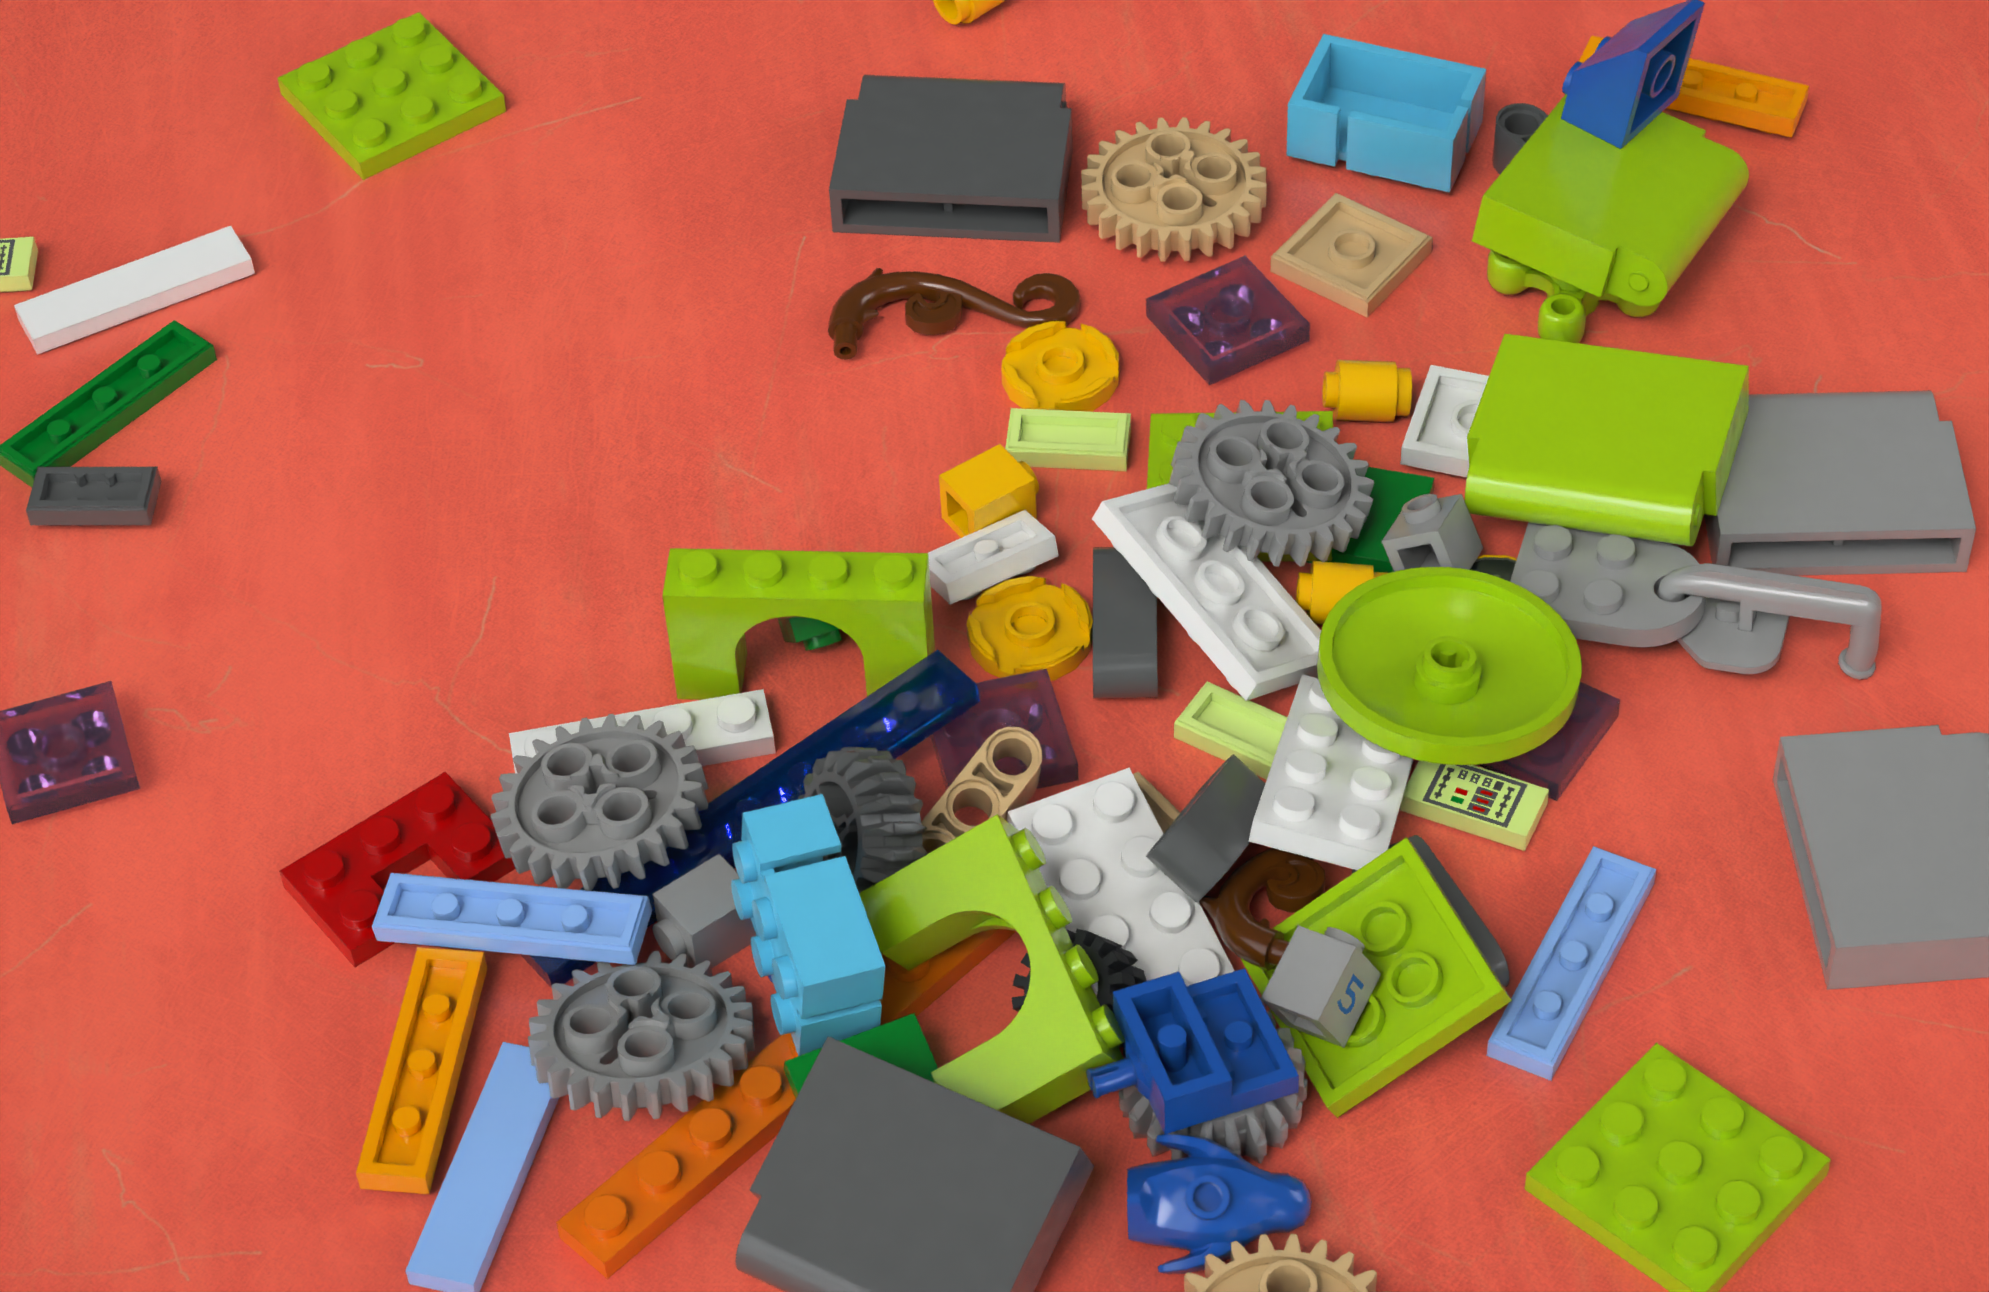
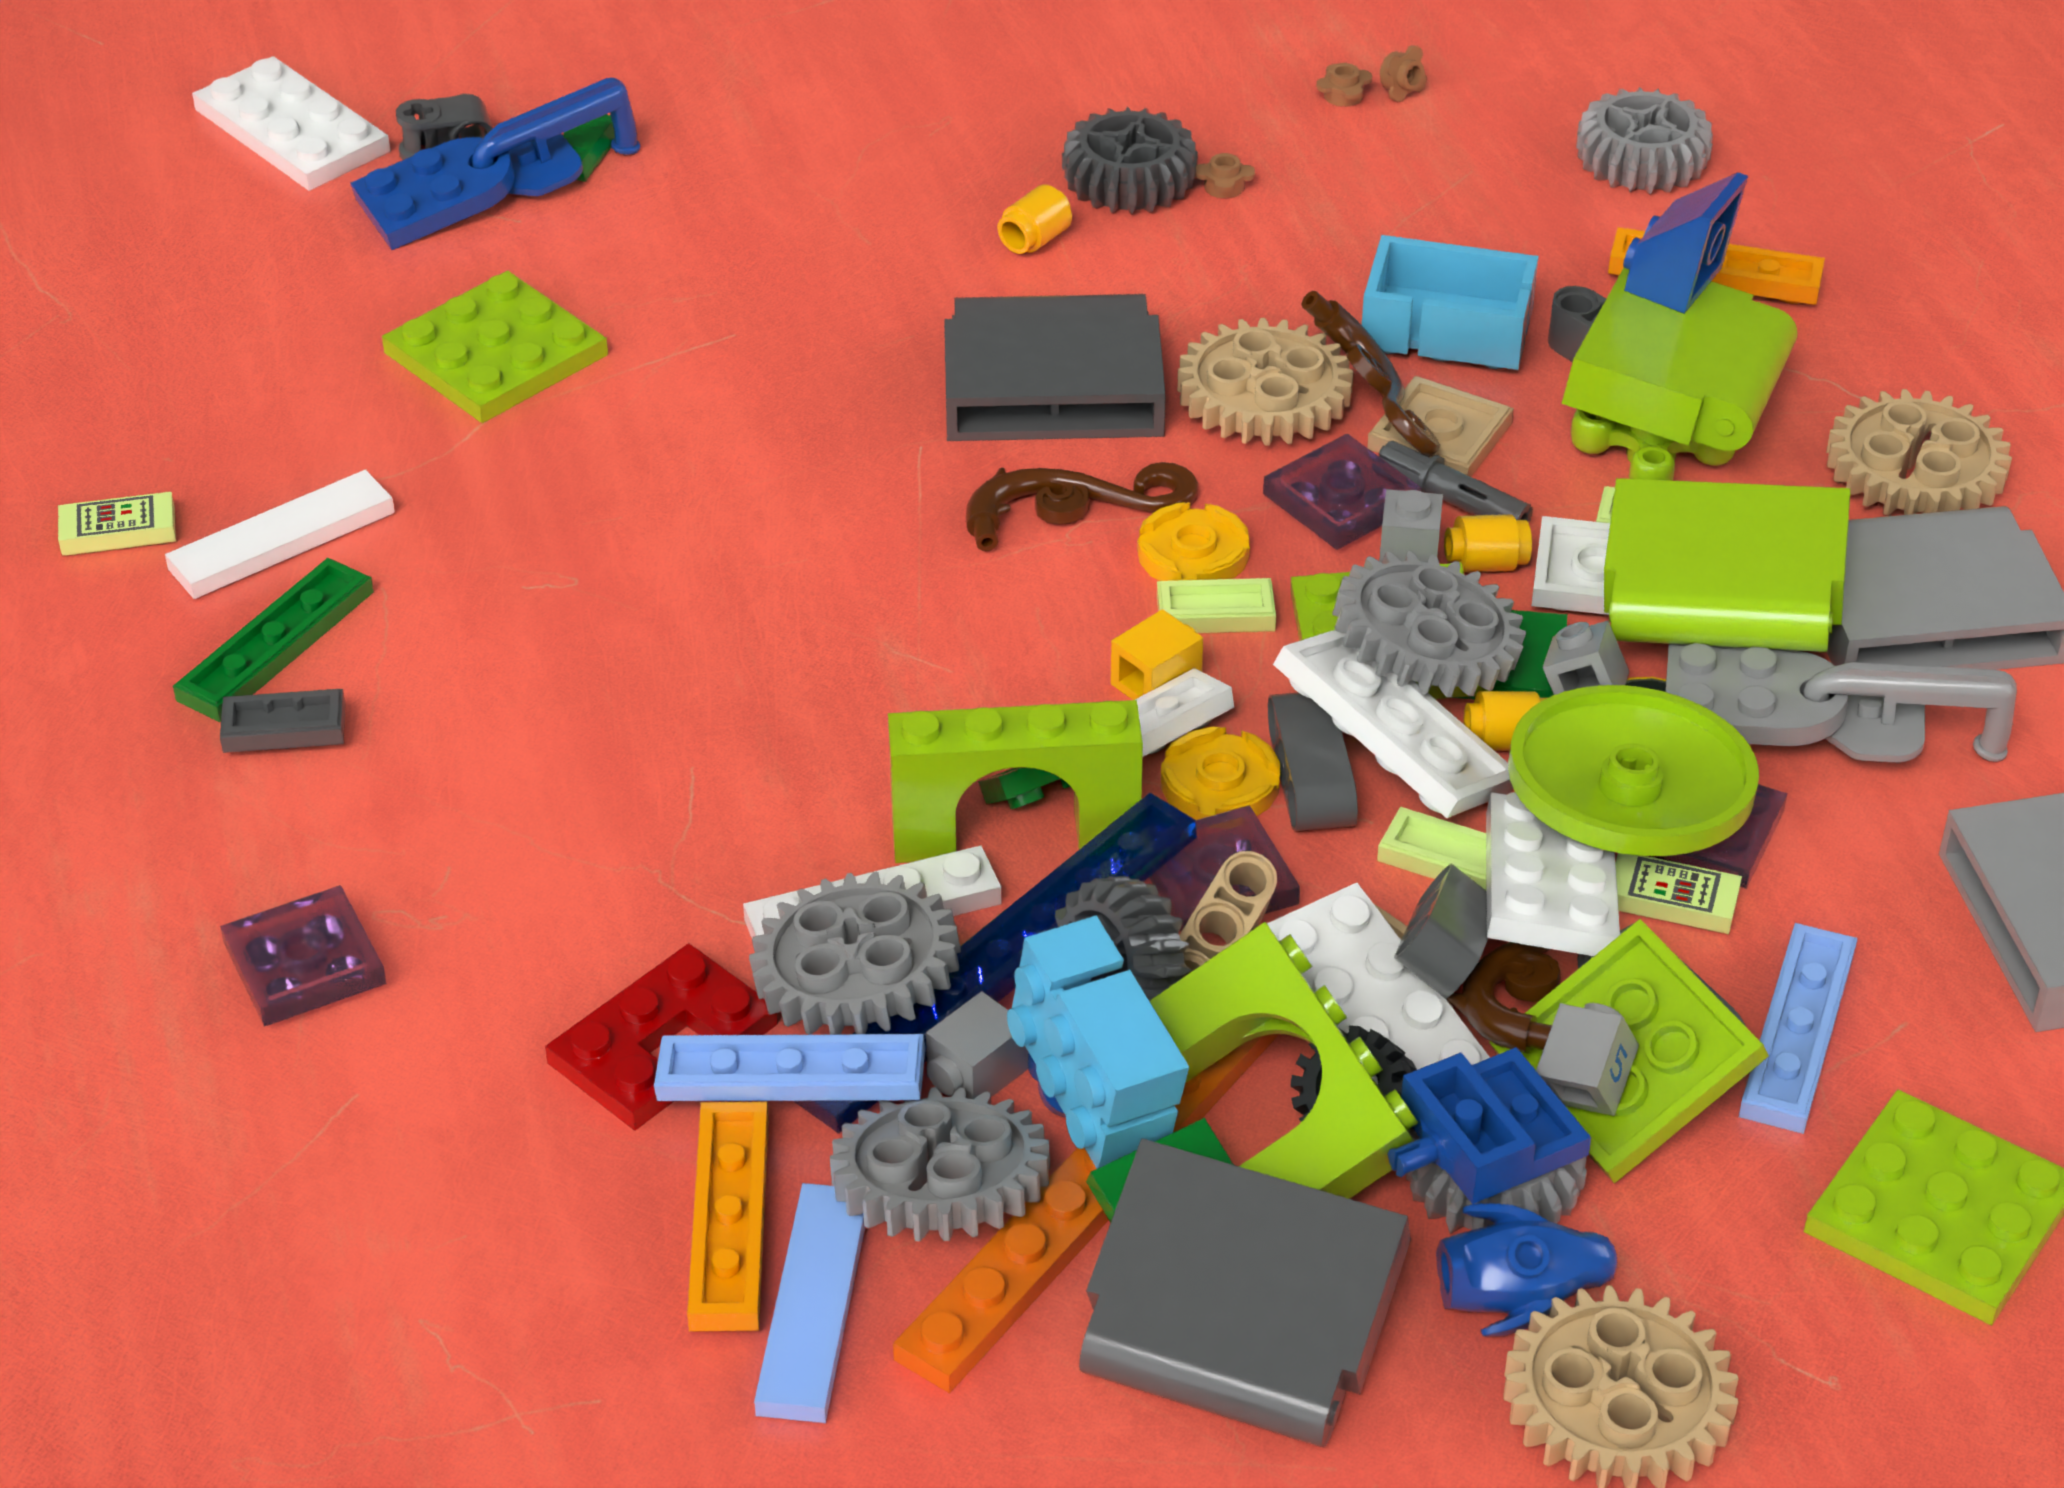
camera: 10 degrees left, 5 degrees down
none -> reddish brown plant [1301,291,1440,457]
none -> dark grey axle [1376,441,1533,523]
none -> light grey brick [1379,489,1443,563]
none -> tan gear [1826,389,2012,515]

